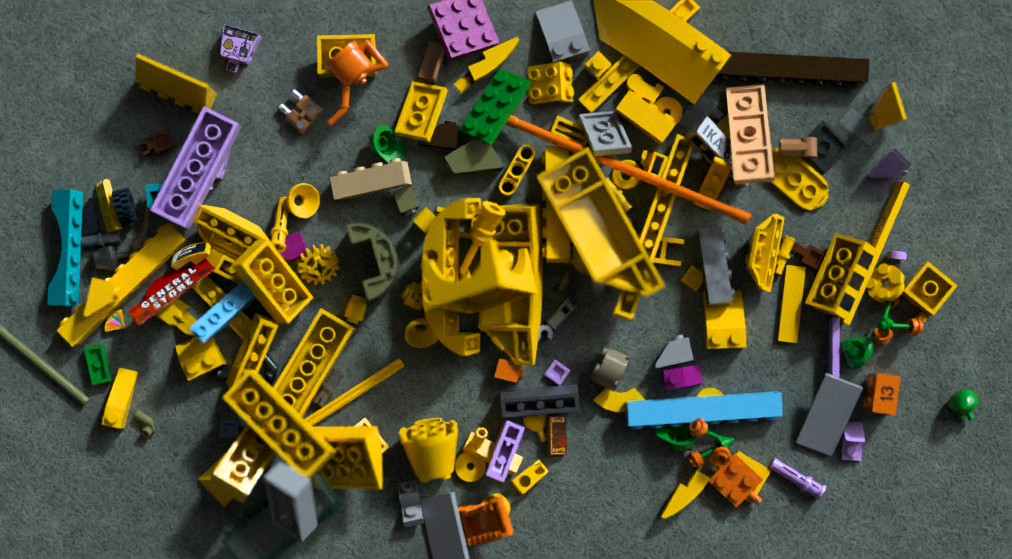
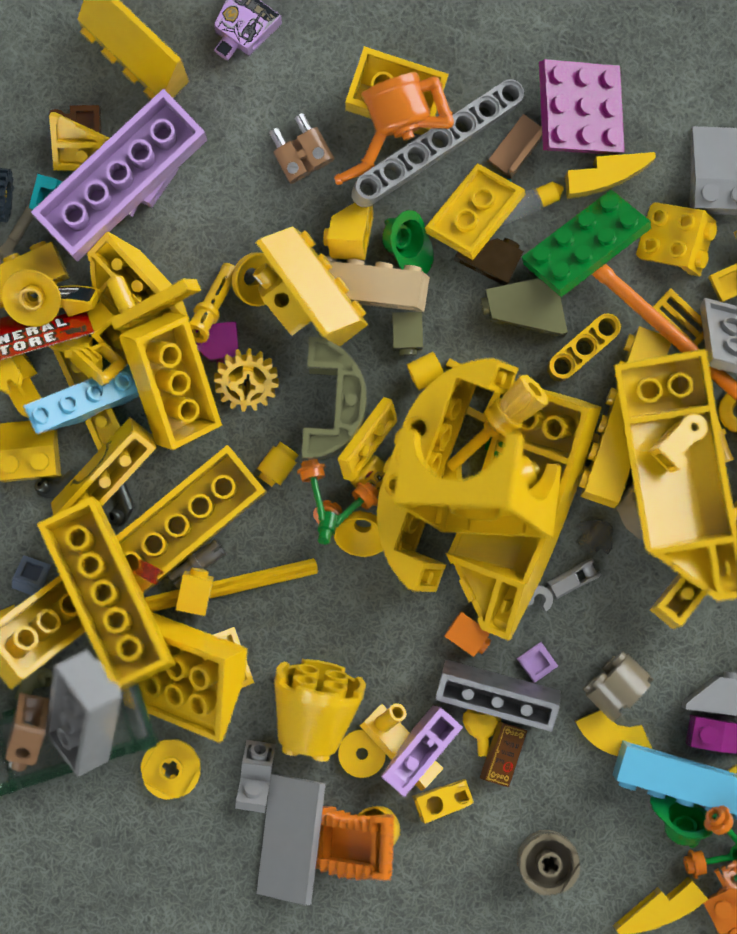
camera: 20 degrees right, 0 degrees up
none -> yellow dish [1,269,61,327]
none -> medium nougat torso [5,693,49,771]
none -> olive arm [14,668,54,700]
none -> yellow piece [47,334,127,386]
none -> yellow wing [49,112,110,171]
none -> yellow piece [106,276,201,330]
none -> clear red bush [133,559,164,585]
none -> yellow plate [141,739,201,800]
none -> yellow brick [176,568,214,616]
none -> yellow torso [253,264,311,336]
none -> yellow slope [256,226,368,347]
none -> plant [297,459,379,545]
none -> yellow slope [323,202,374,260]
none -> yellow tile [337,397,398,482]
none -> light grey beam [351,79,524,207]
none -> dark tan brick [517,830,580,895]
none -> yellow leg [649,414,707,473]

